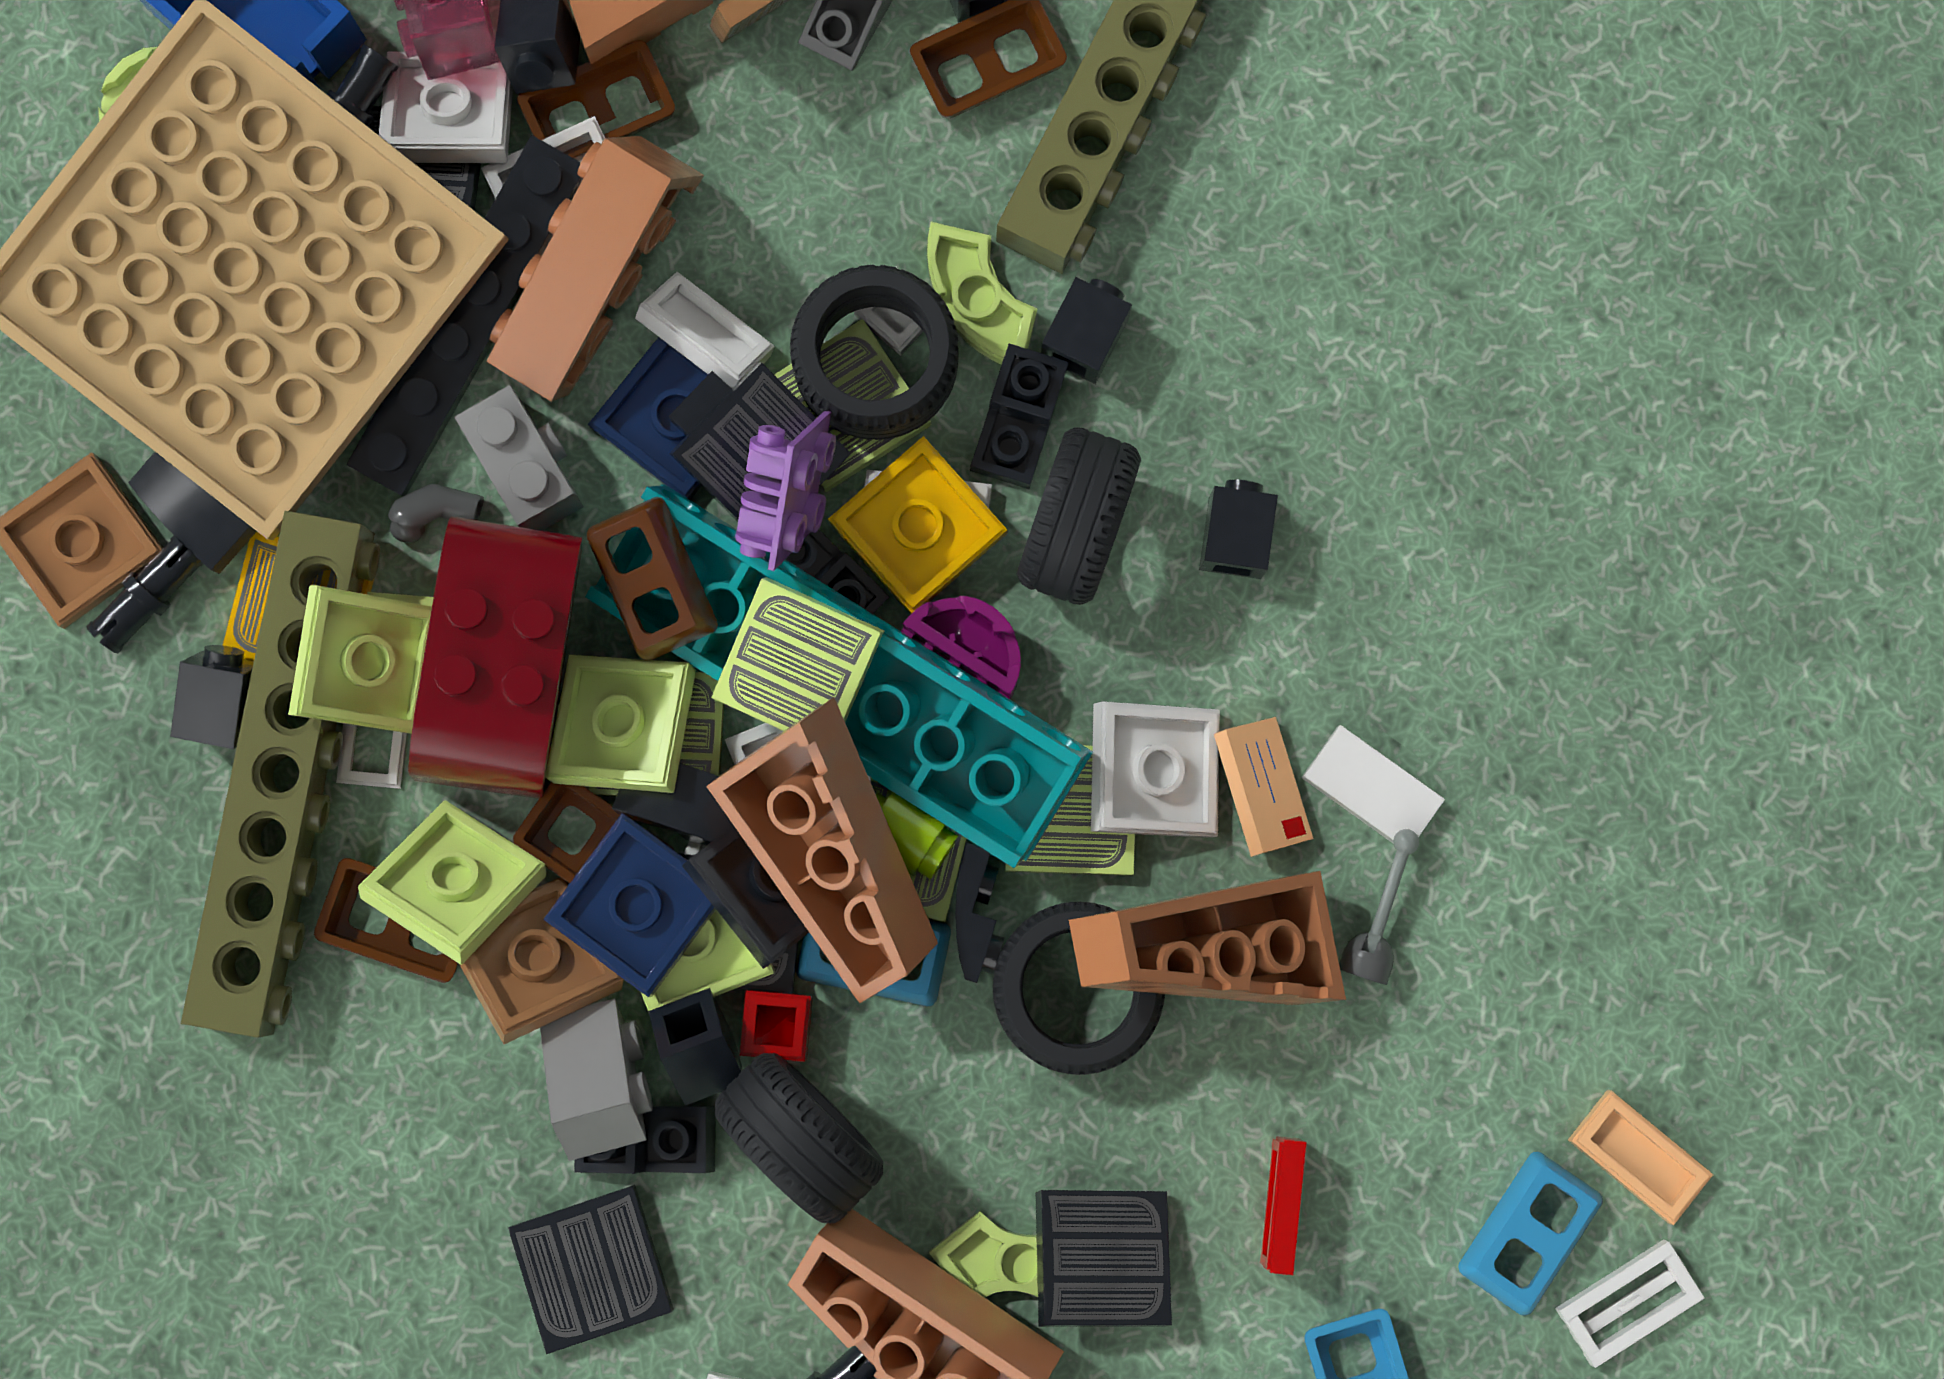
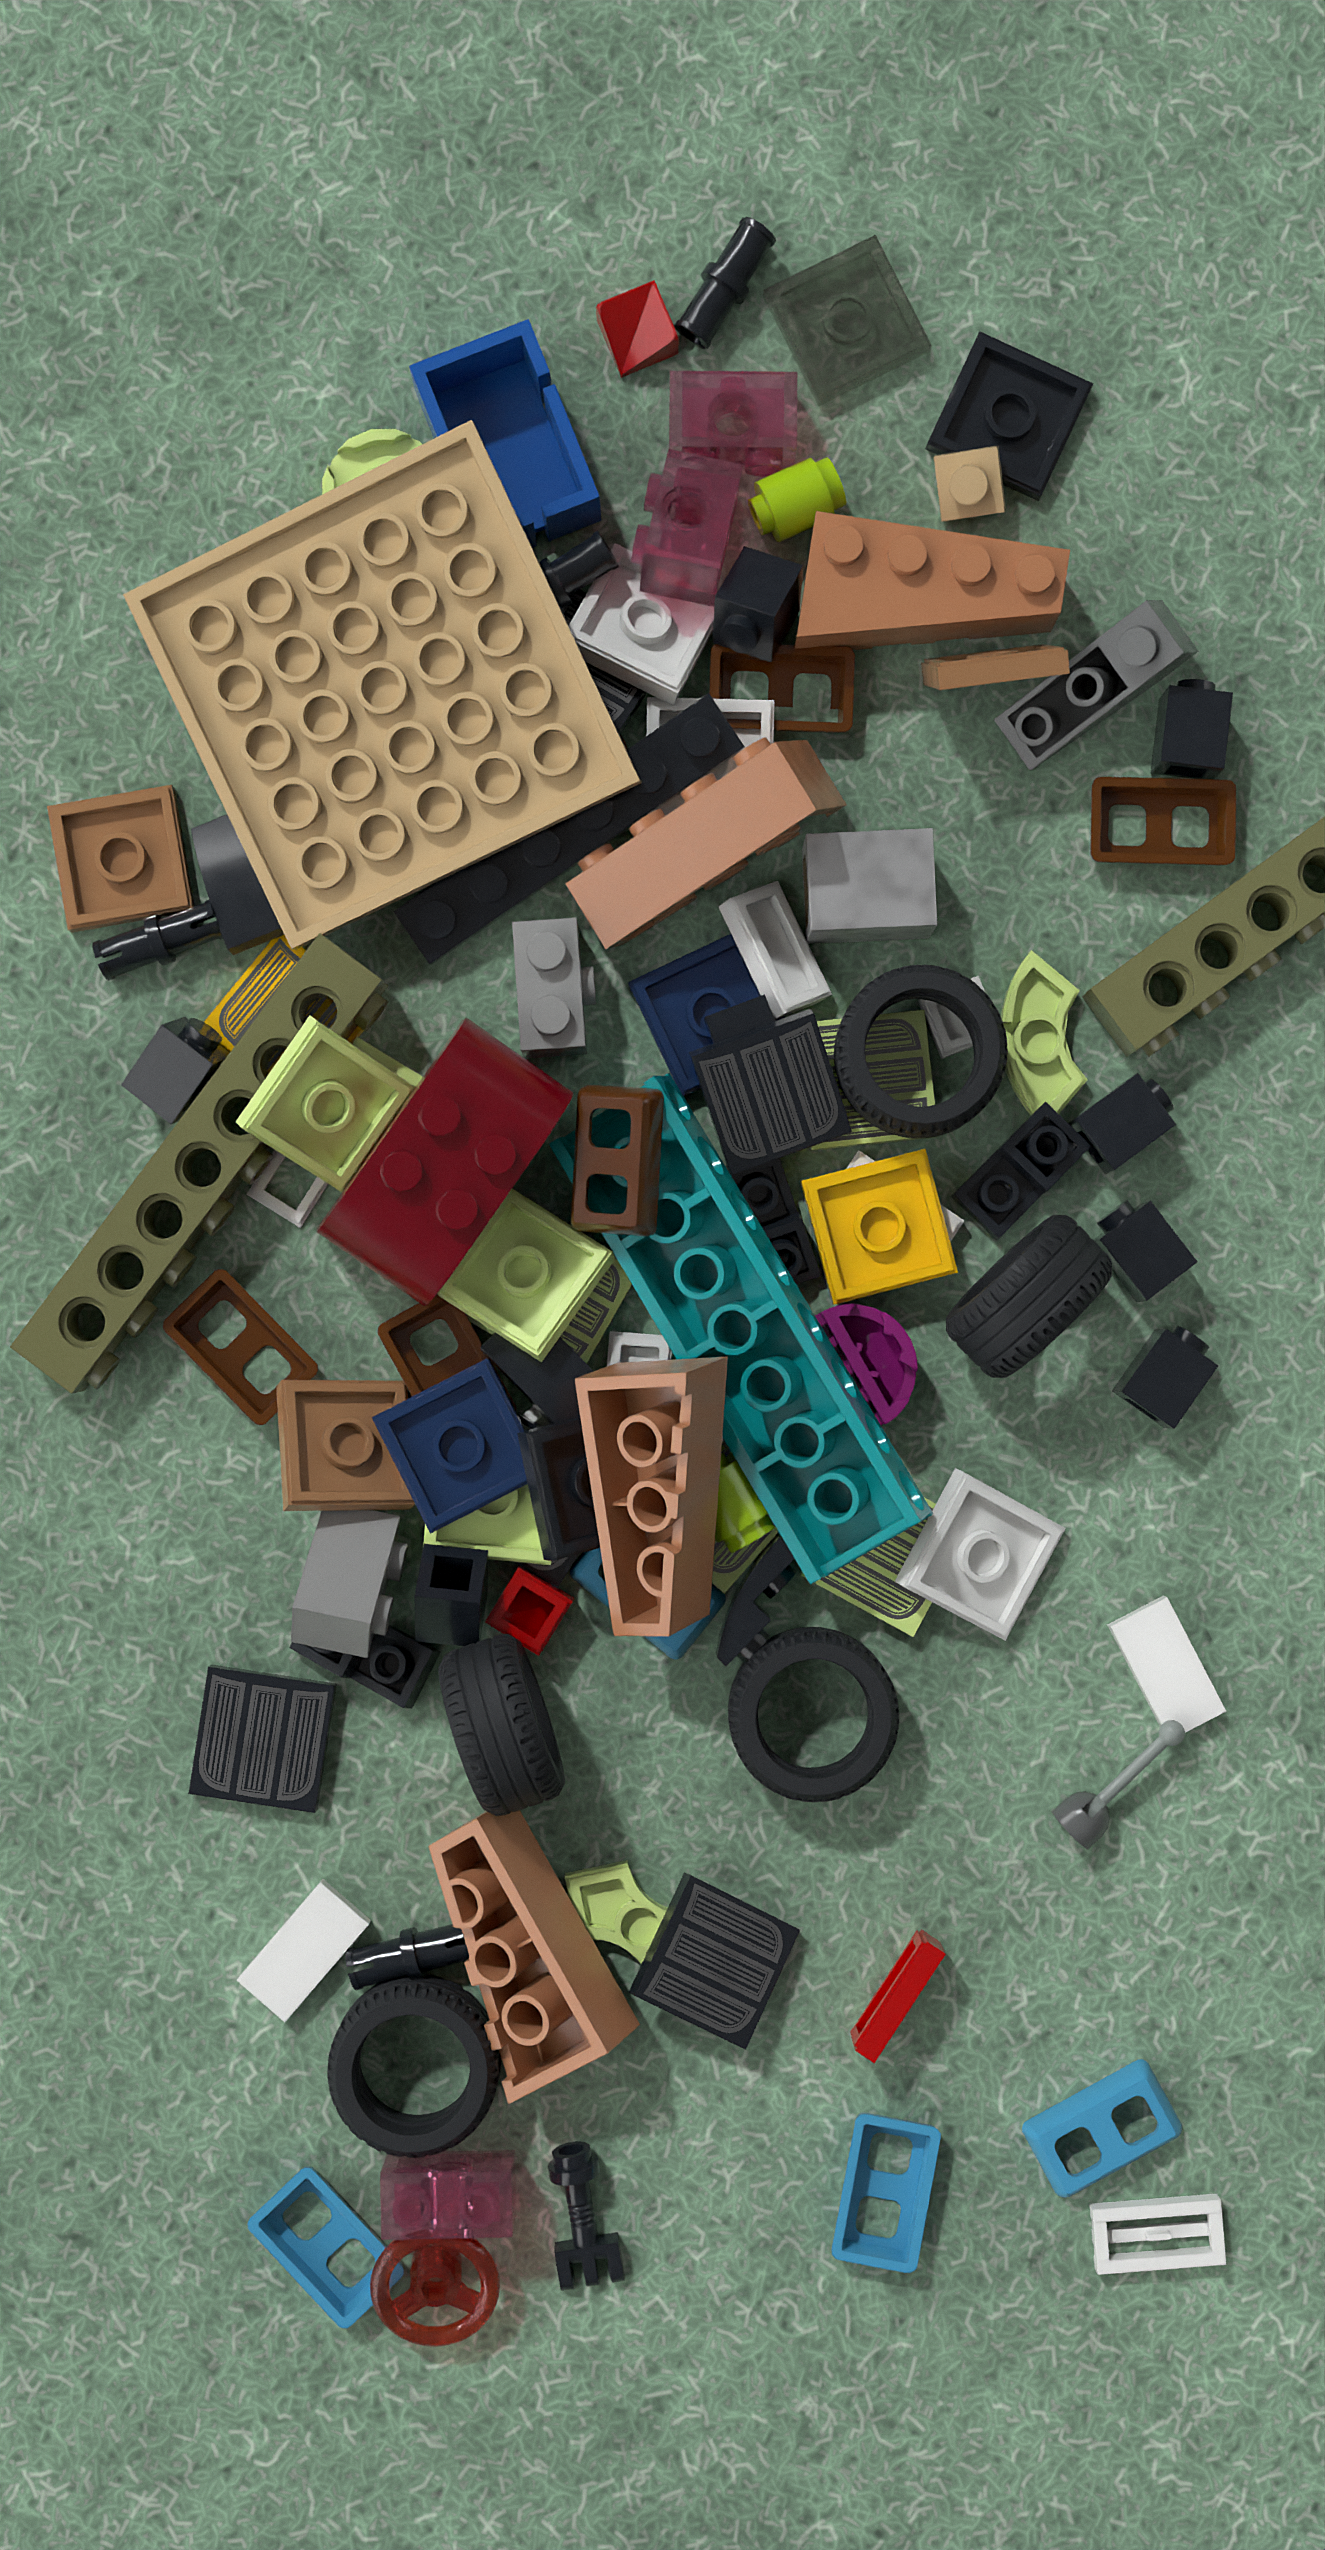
camera: 30 degrees right, 5 degrees up
yellowish green tile [358,800,546,965] -> none
dark grey arm [388,484,484,543] -> none
tile [711,577,885,731] -> none
medium lavender hinge [735,411,836,571] -> none
nougat wedge [1069,871,1346,1005] -> none
light nougat tile [1214,717,1313,857] -> none
light nougat tile [1568,1090,1713,1225] -> none
none -> flat silver piece [802,828,937,944]
none -> black brick [1094,1200,1198,1302]

